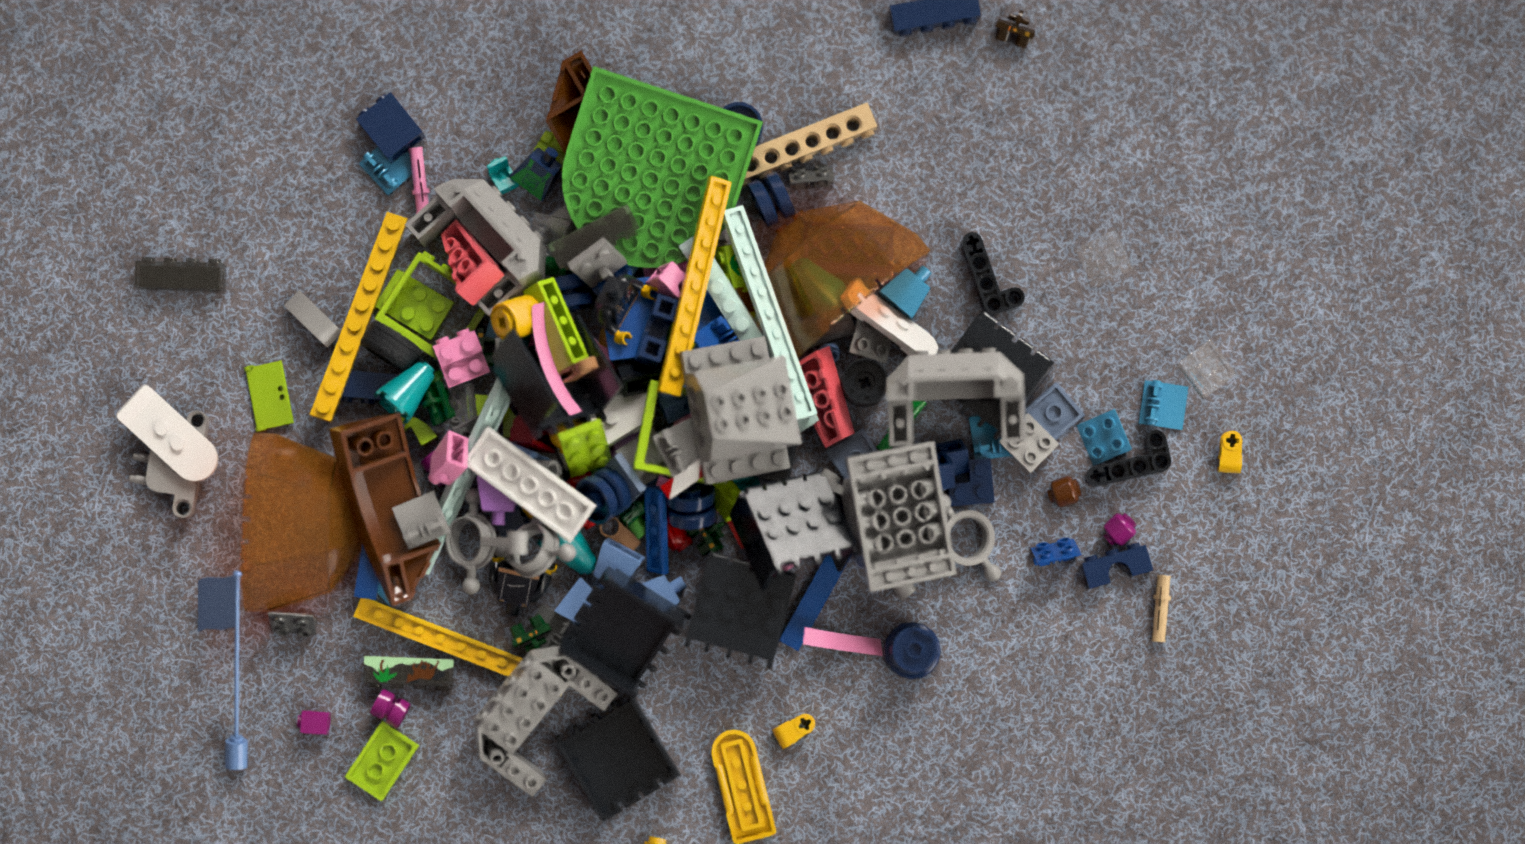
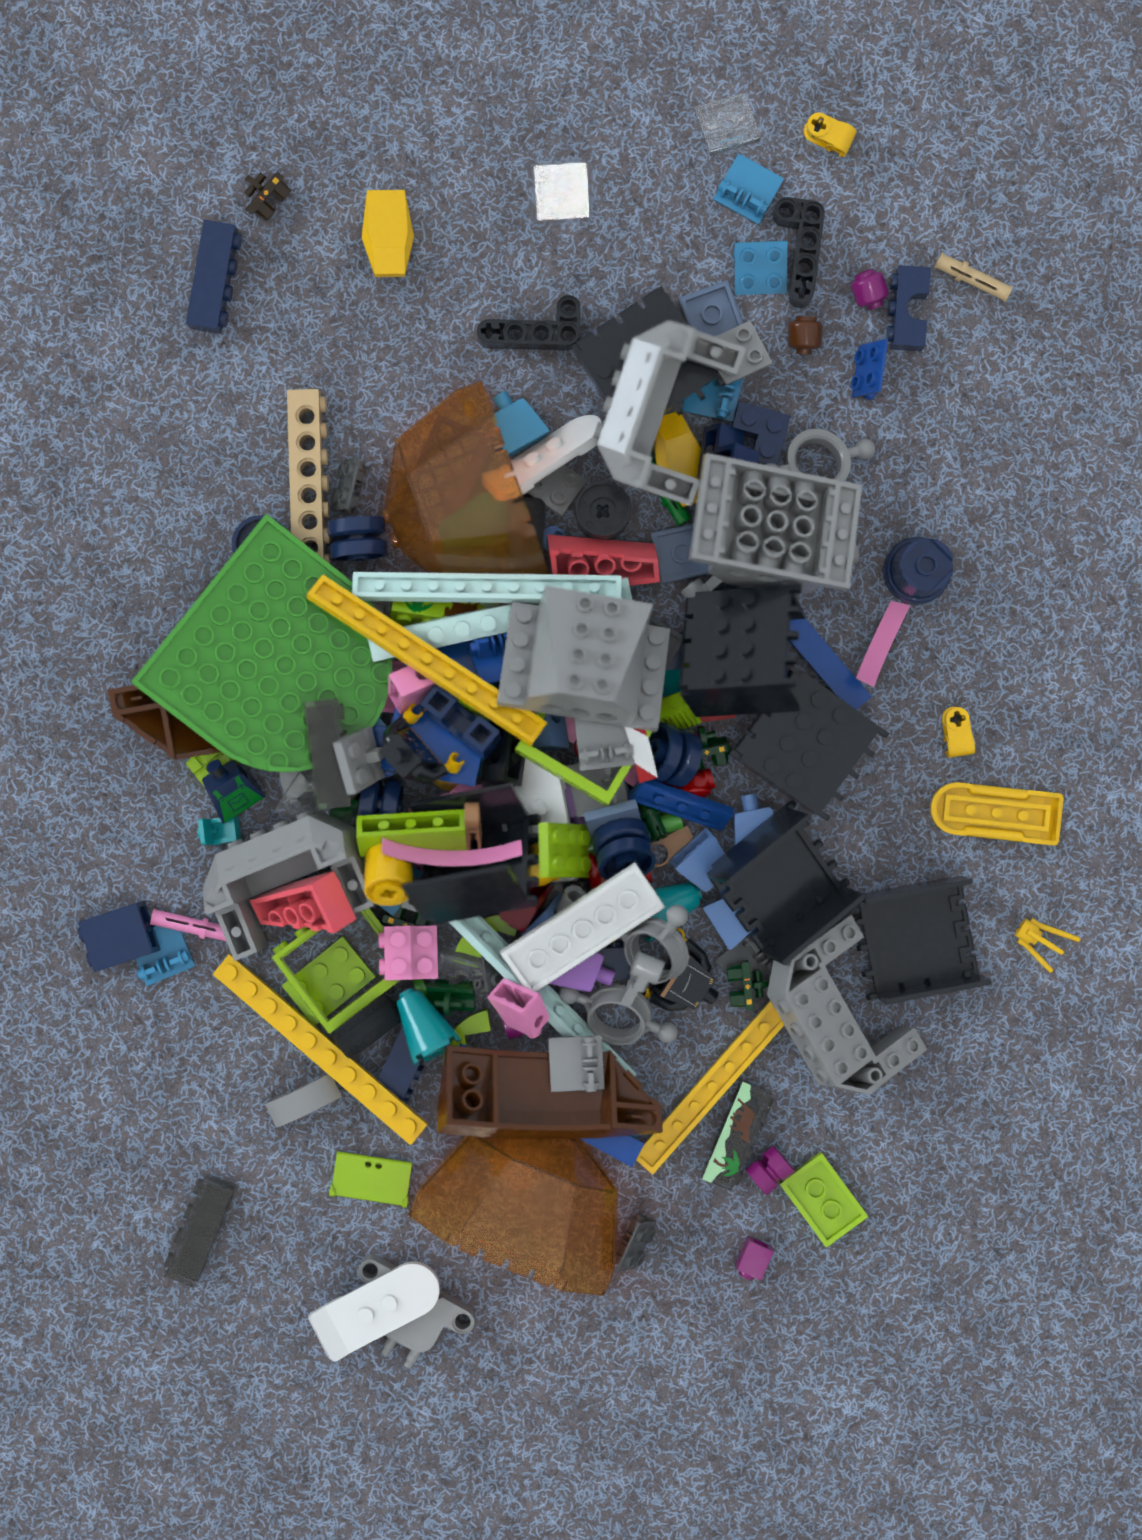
camera: 65 degrees left, 5 degrees up
medium blue flag [198,571,248,770] -> none
none -> yellow piece [362,190,414,277]
none -> yellow piece [654,412,701,508]

